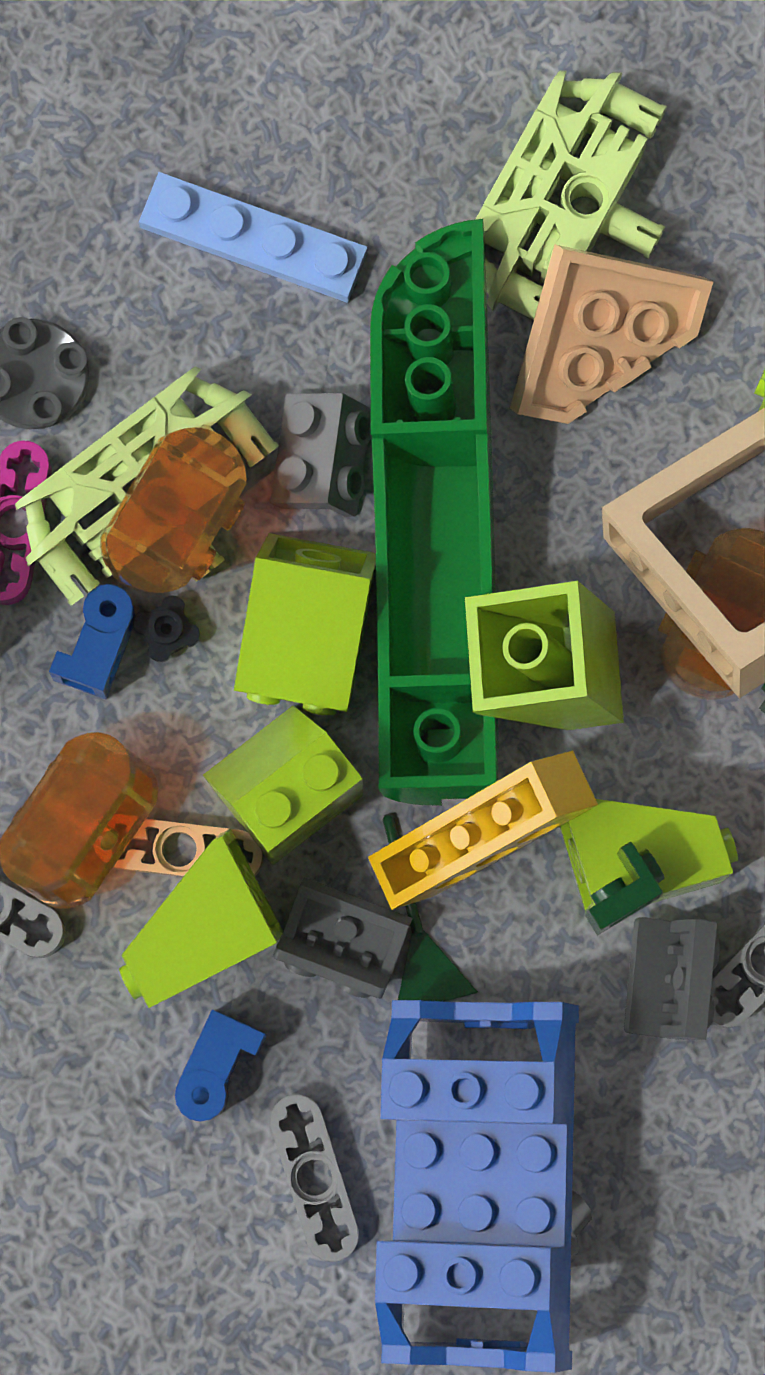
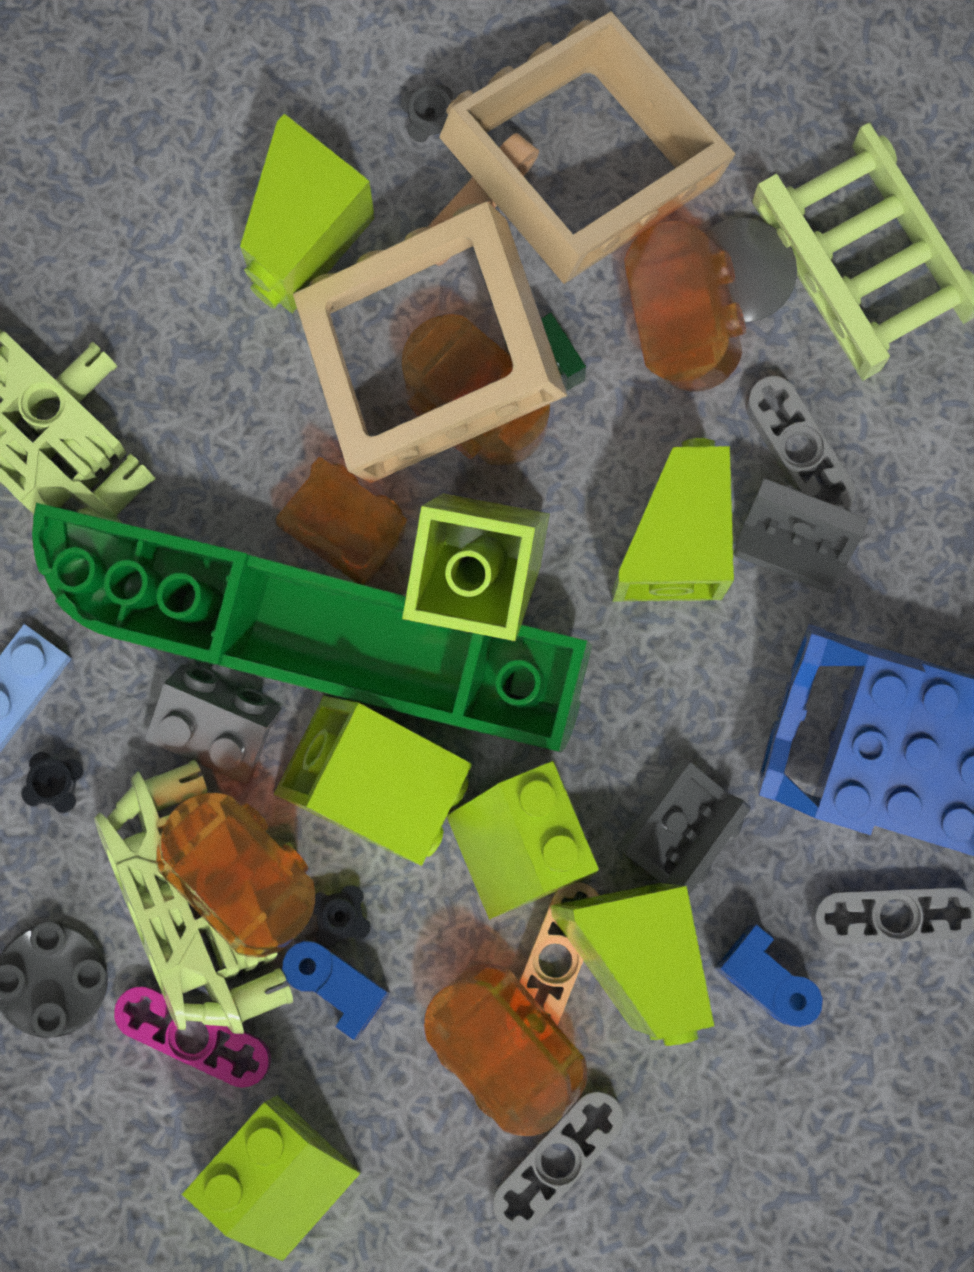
camera: 75 degrees left, 0 degrees up
yellow brick [368,750,598,910] -> none
dark green piece [383,814,479,1002] -> none
light nougat plate [510,244,713,424] -> none
dark green bracket [585,841,665,936] -> none
none -> black plate [21,752,84,813]
none -> clear orange bracket [275,457,407,586]

